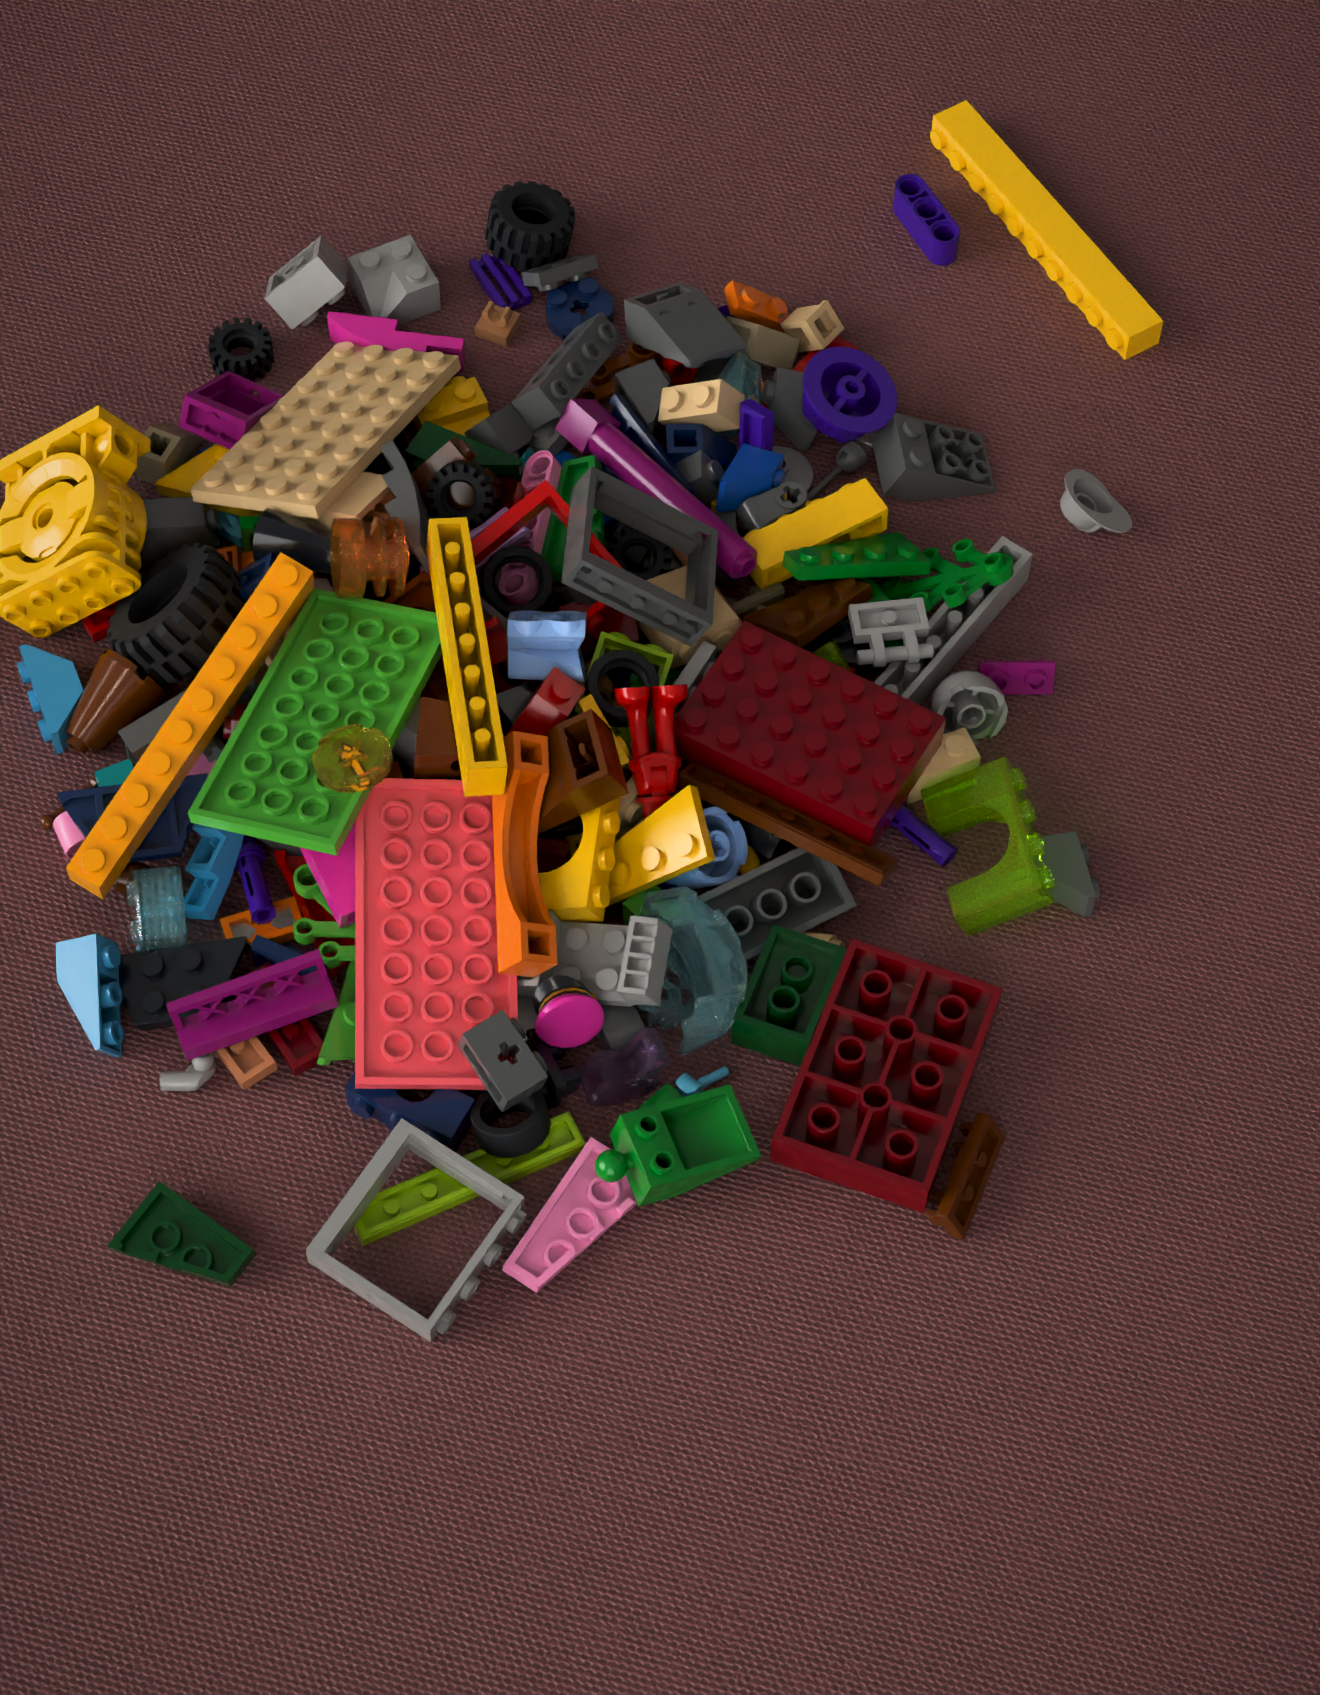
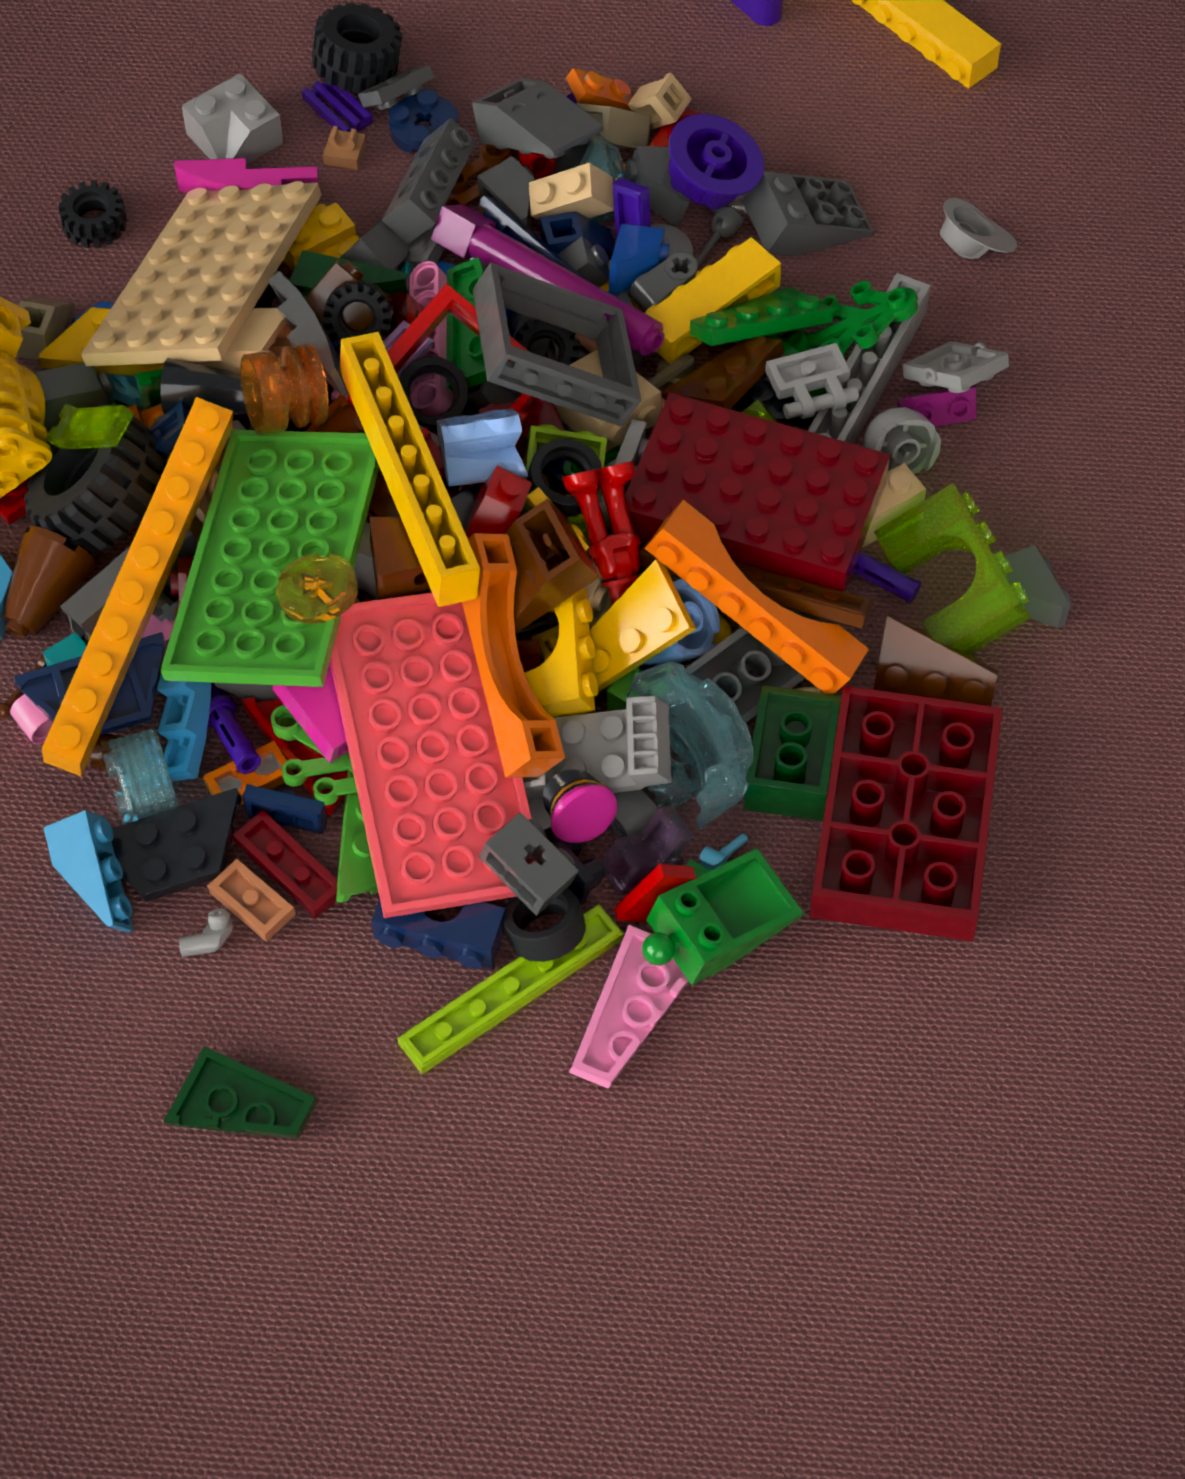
camera: 10 degrees left, 0 degrees up
magenta fence [166,949,339,1061] -> none
magenta window [179,371,285,449] -> none
light grey slope [264,235,348,330] -> none
light grey window [306,1118,527,1342] -> none
reddish brown plate [924,1113,1005,1239] -> none
none -> clear neon green plate [46,404,134,449]
none -> red tile [614,863,696,923]
none -> orange arch [644,500,869,695]
none -> reddish brown wing [873,612,998,706]
none -> light grey plate [903,341,1009,393]

